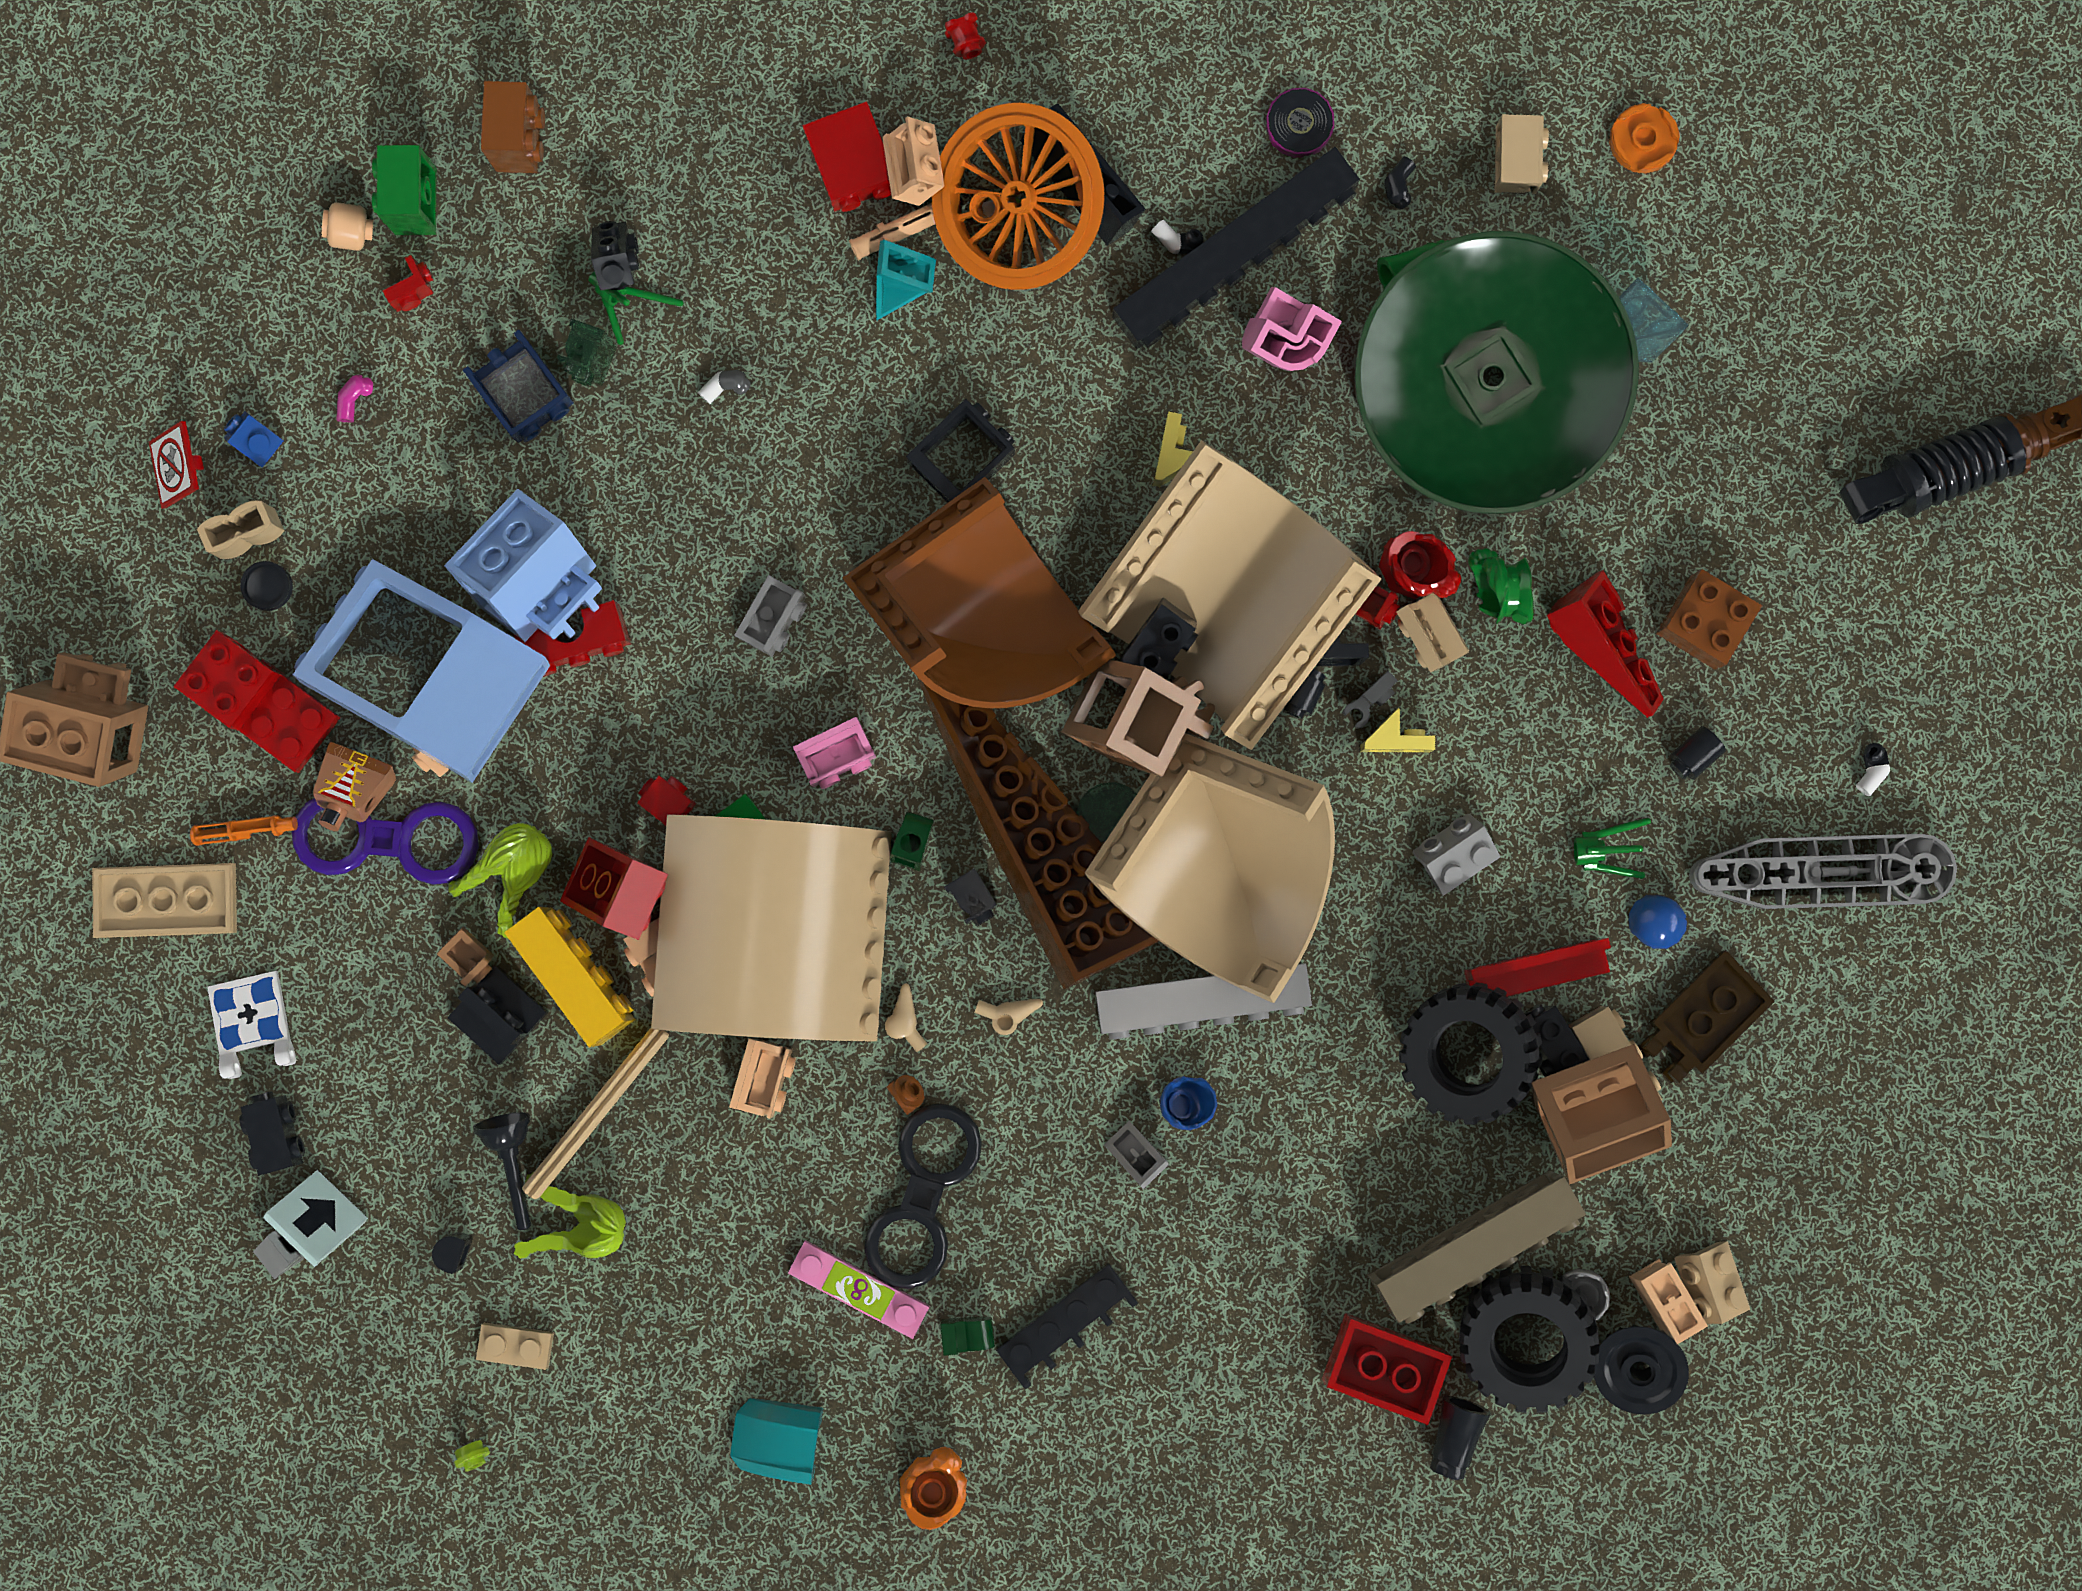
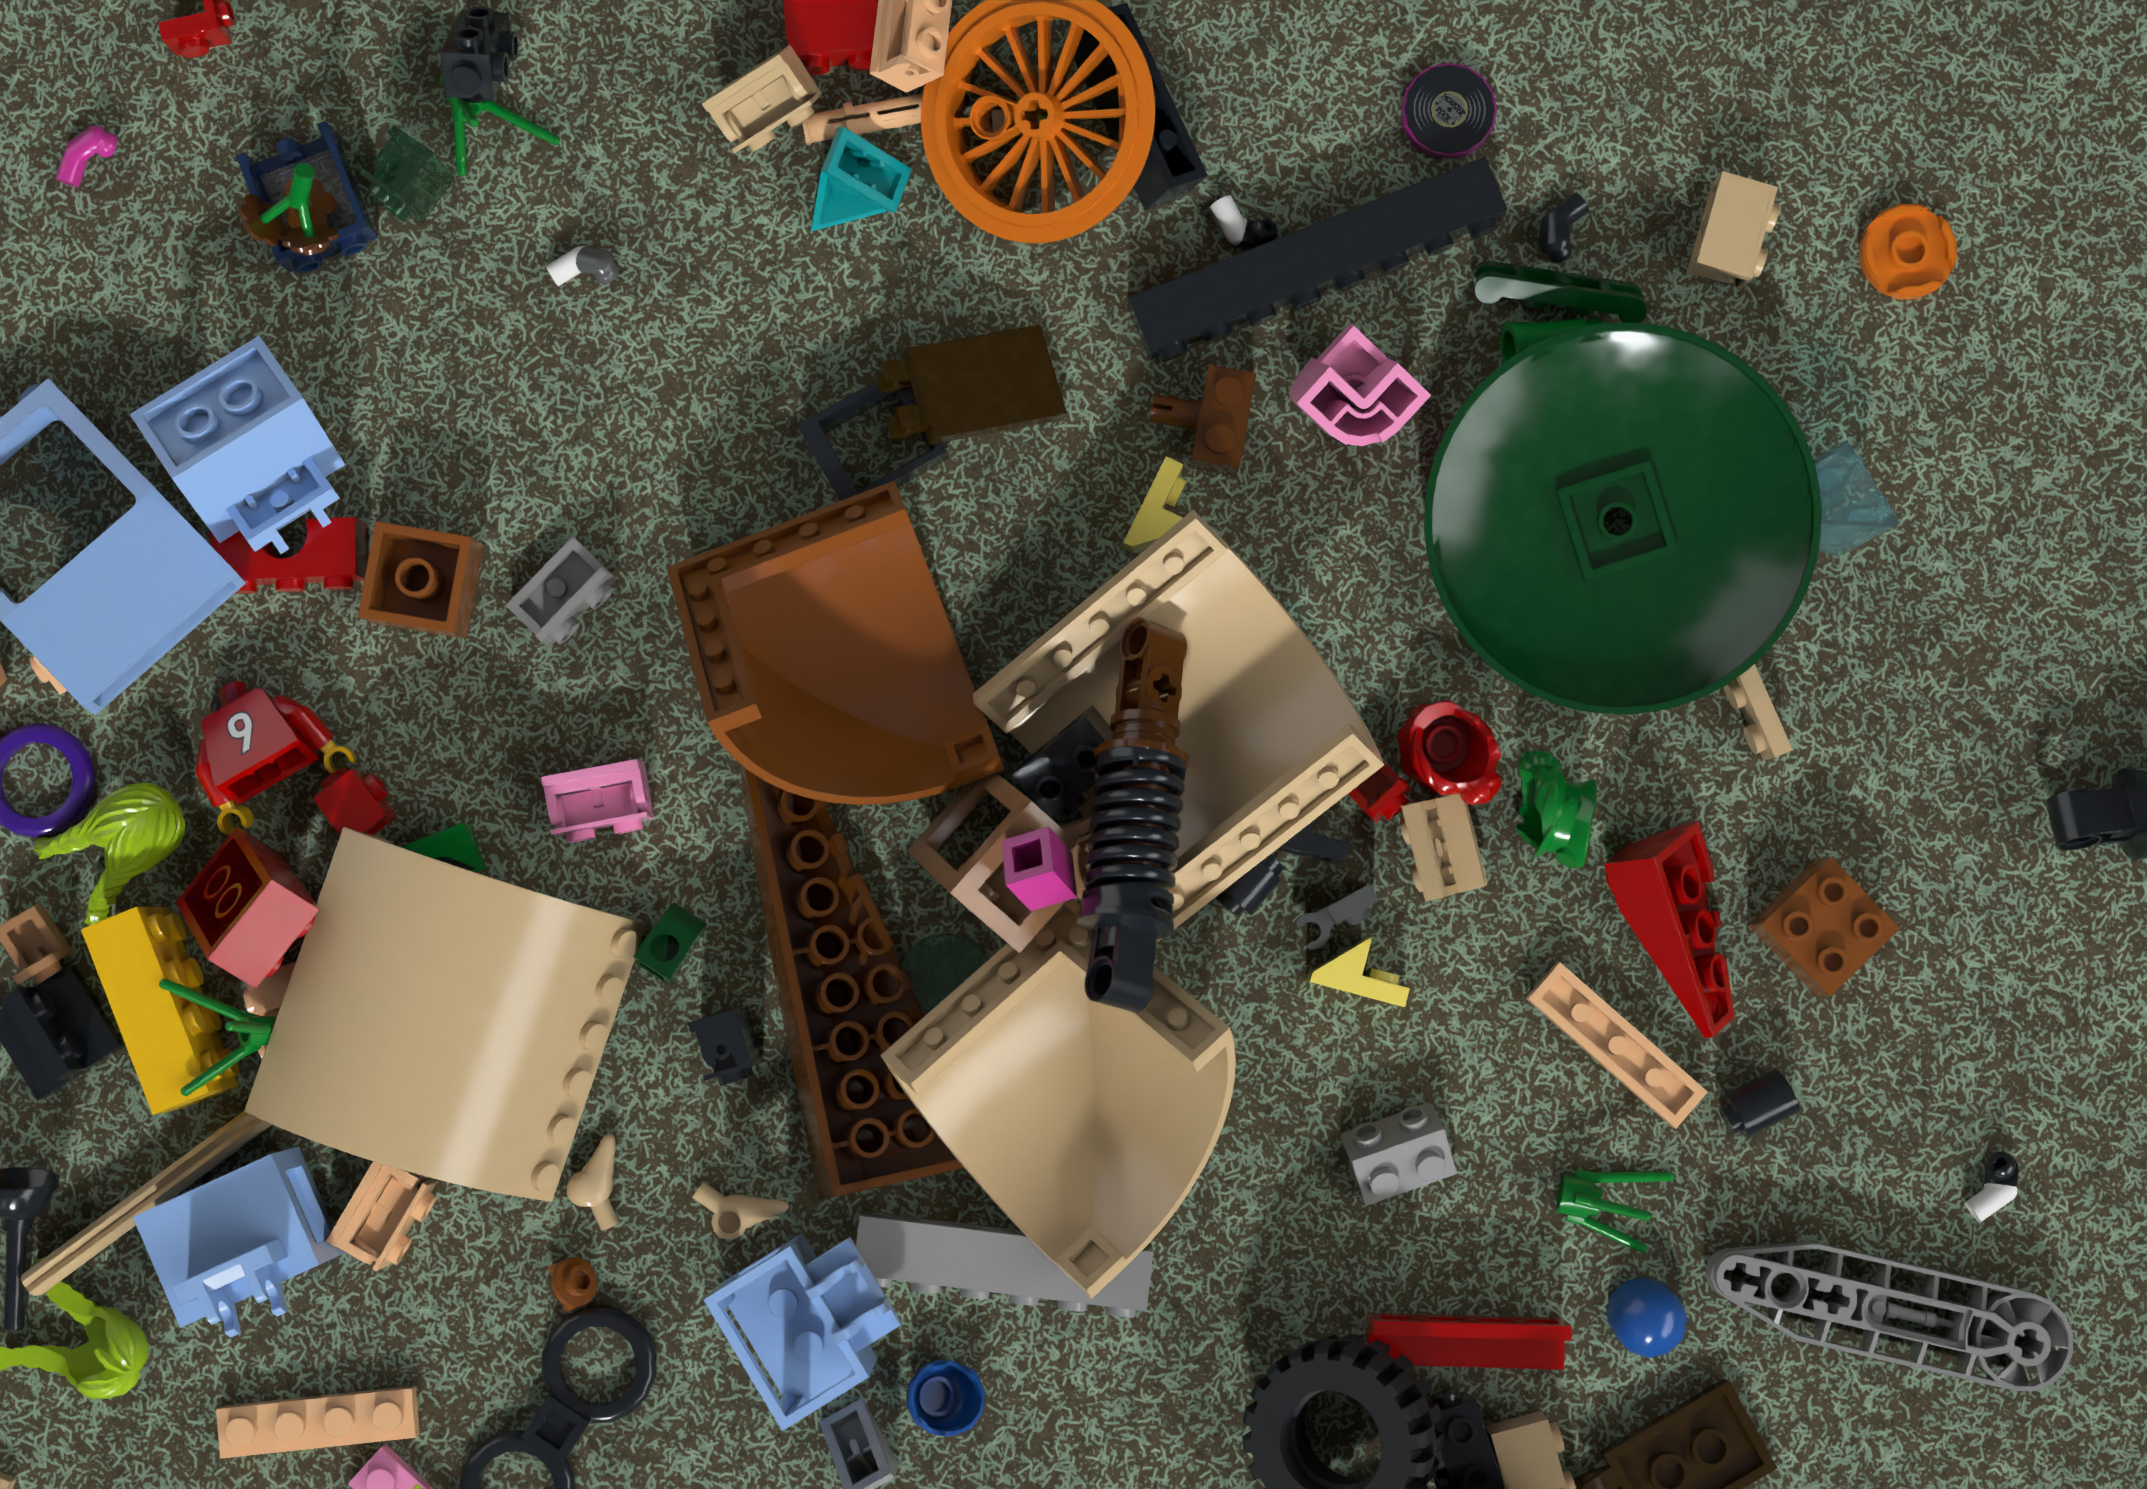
camera: 15 degrees right, 0 degrees up
none -> light blue piece [133,1146,345,1338]
none -> green plant [159,979,276,1096]
none -> red torso [195,681,356,835]
none -> light nougat plate [216,1385,420,1459]
none -> reddish brown plant [238,163,340,255]
none -> dark orange brick [358,521,484,639]
none -> tan hinge [702,44,822,154]
none -> light blue piece [704,1233,902,1431]
none -> dark brown tile [874,325,1067,445]
none -> dark pink brick [1002,826,1077,911]
none -> black piece [1076,617,1190,1013]
none -> reddish brown brick [1149,365,1257,477]
none -> dark green plate [1473,261,1647,323]
none -> light nougat plate [1525,962,1708,1129]
none -> tan plate [1724,664,1793,760]

